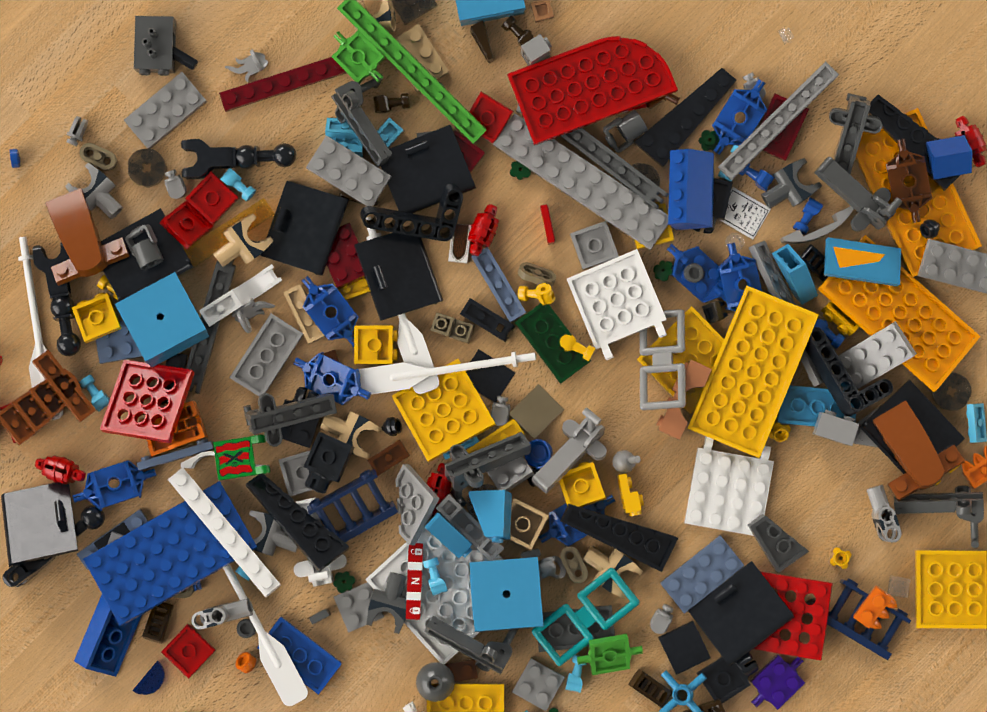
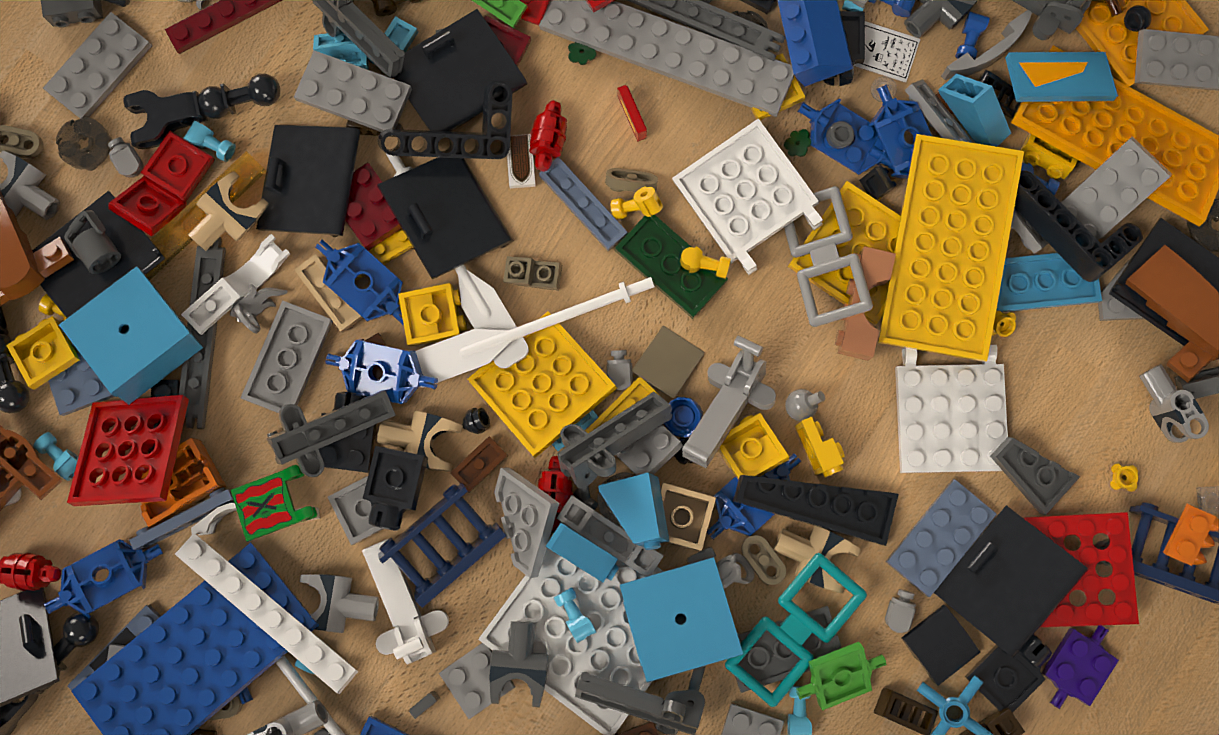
camera: 15 degrees left, 5 degrees down
black wing [246,474,349,572] -> none
dark green plant [333,571,355,593] -> none
red sticker [406,543,423,620] -> none
black plate [460,298,515,342] -> none
black sticker [466,349,515,402] -> none
light grey plate [570,221,619,270] -> none
light grey brick [813,410,859,446] -> none

